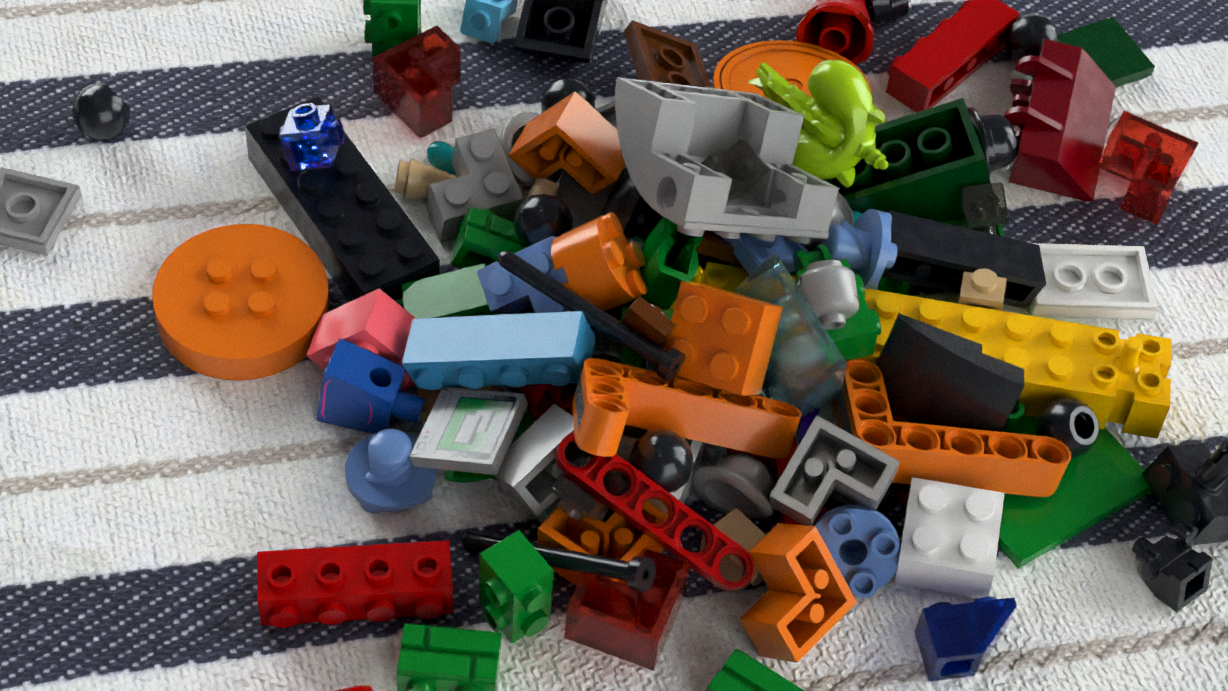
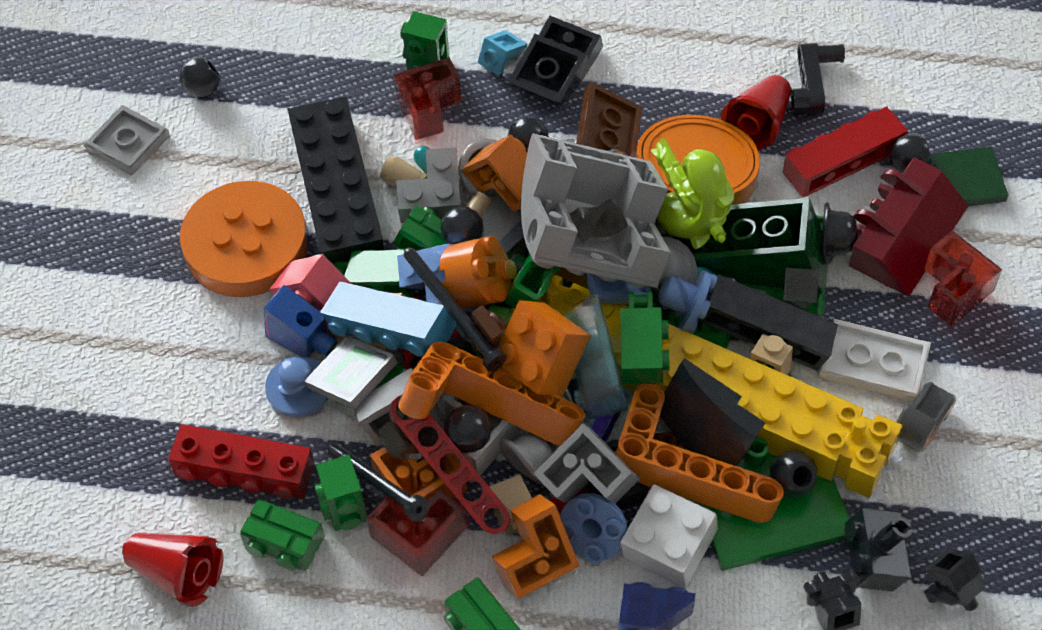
camera: 25 degrees right, 5 degrees up
clear blue brick [279,103,344,171] -> none
light grey head [797,260,859,330] -> none
none -> dark grey animal [896,382,956,452]

